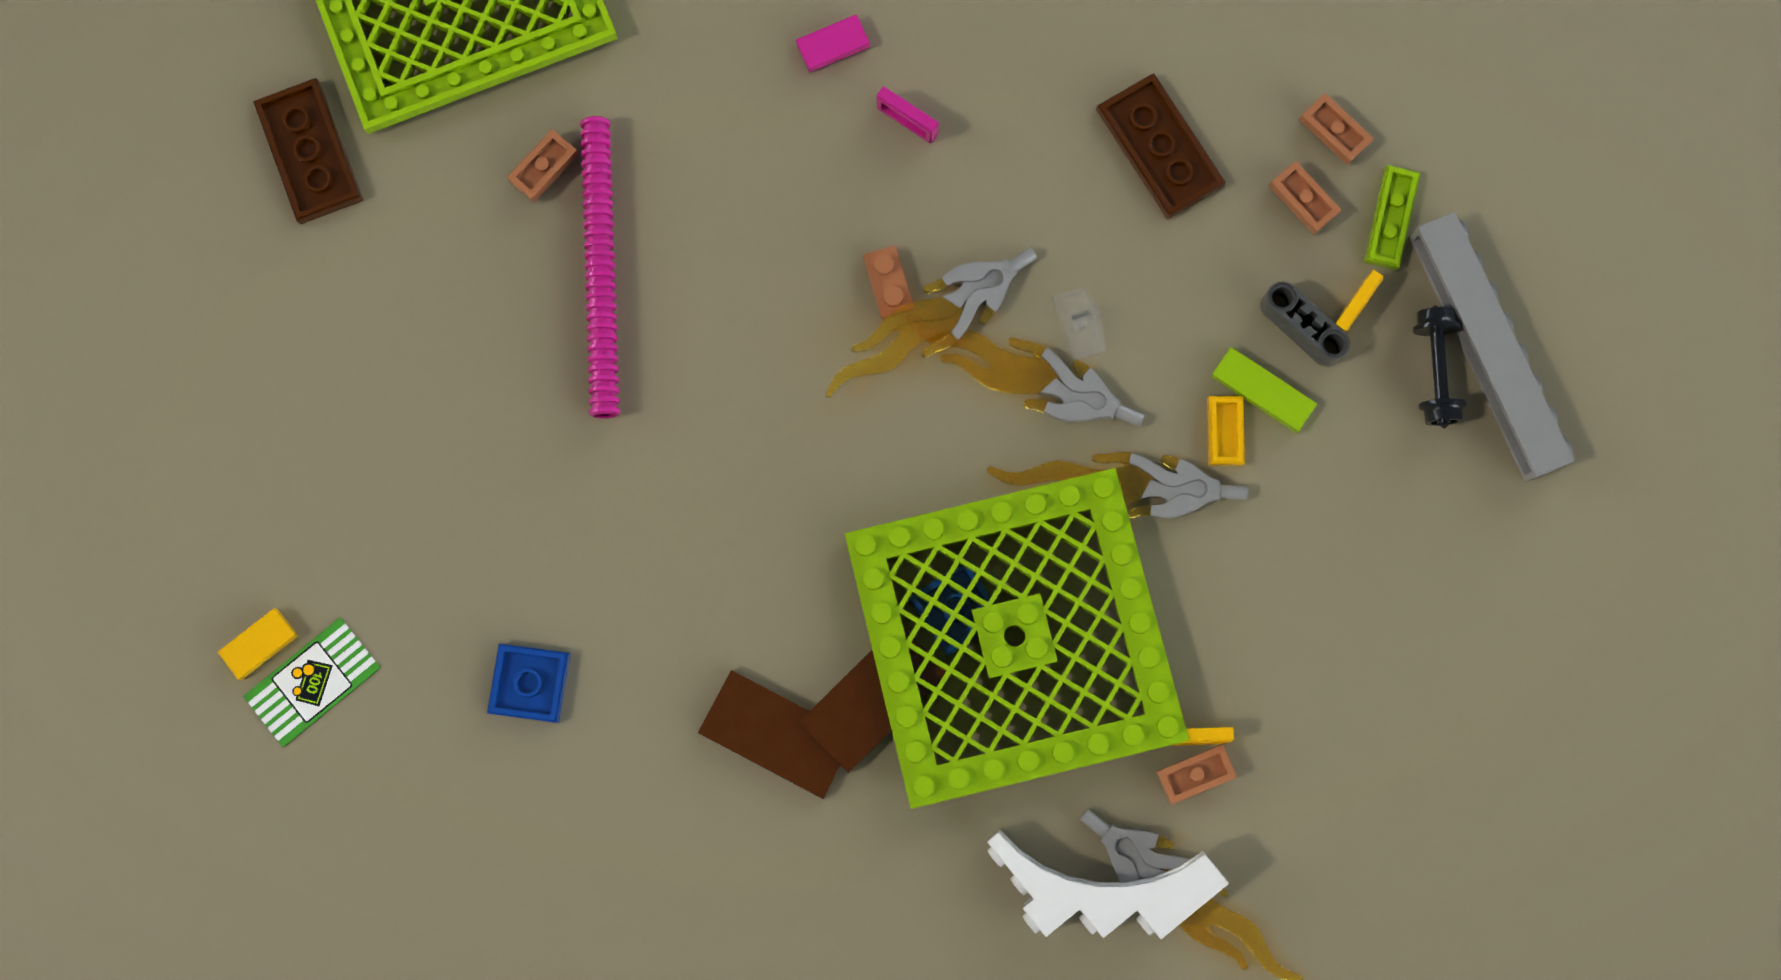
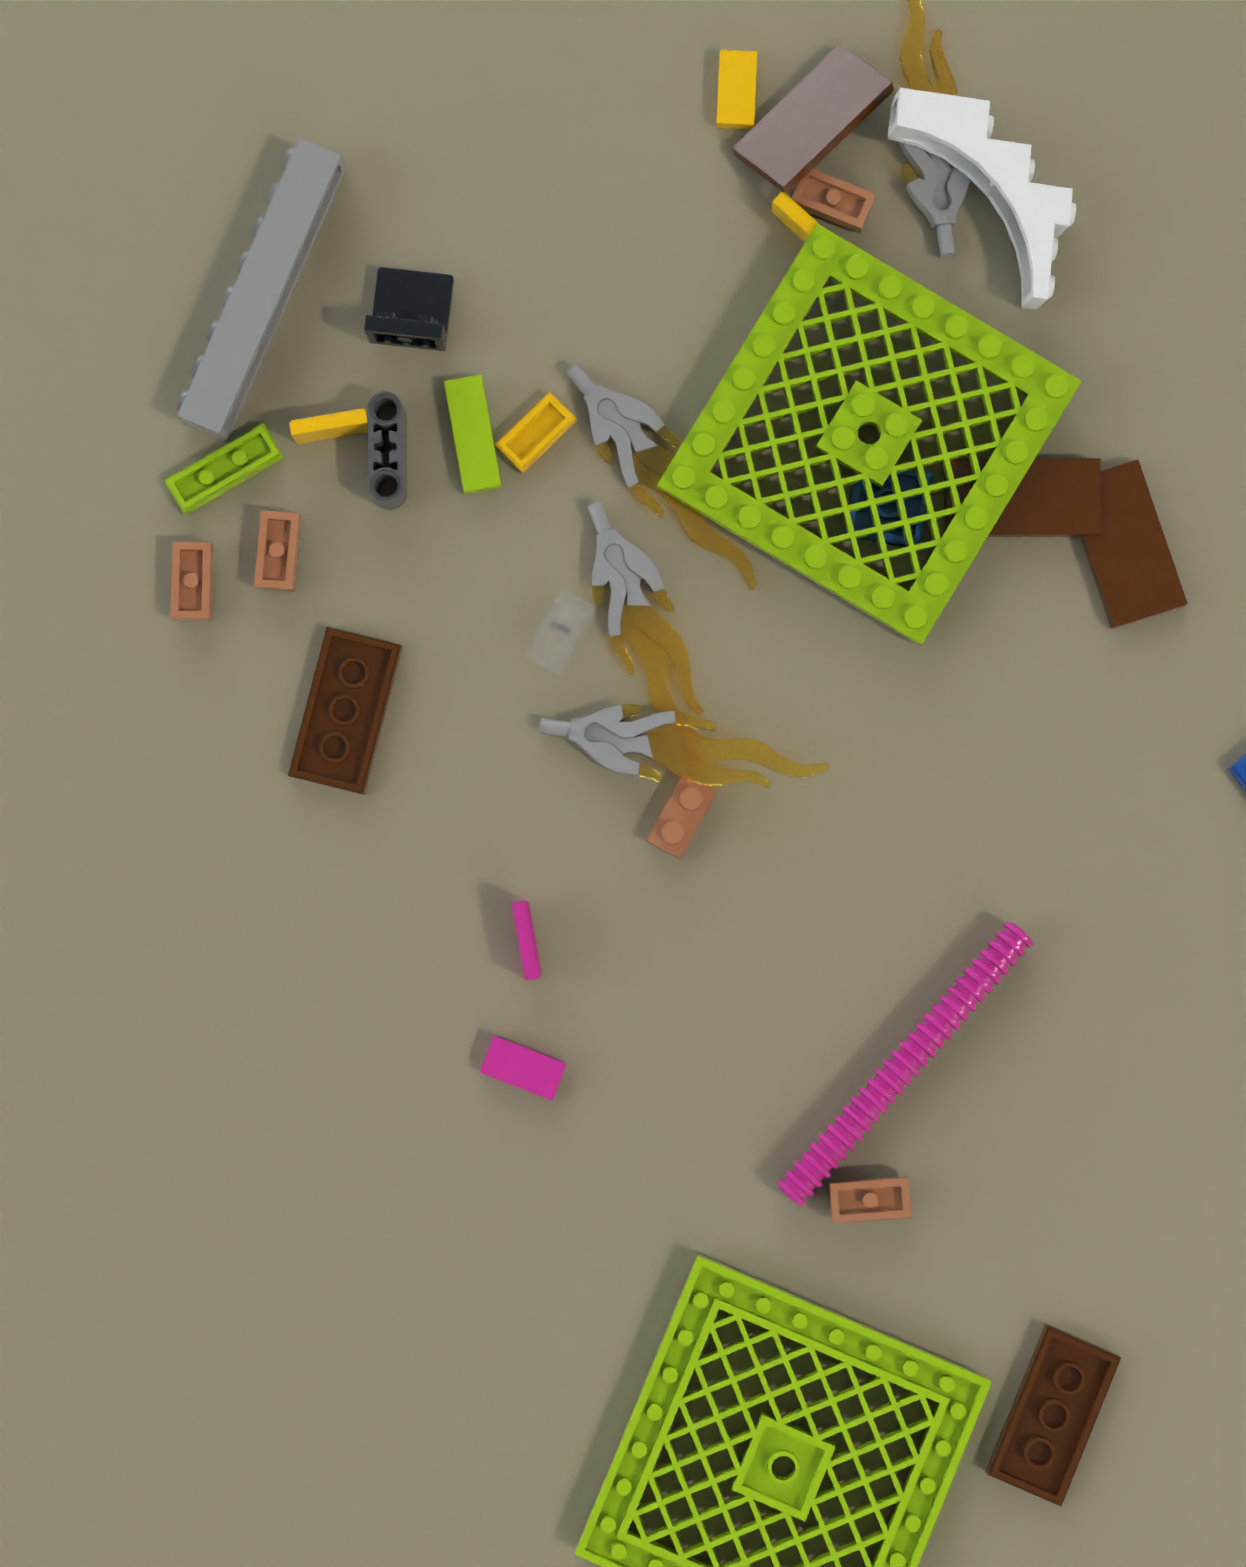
camera: 130 degrees left, 5 degrees up
black piece [1413,305,1467,429] -> none
none -> black bracket [364,267,454,351]
none -> yellow tile [716,50,757,130]
none -> tile [732,44,894,194]

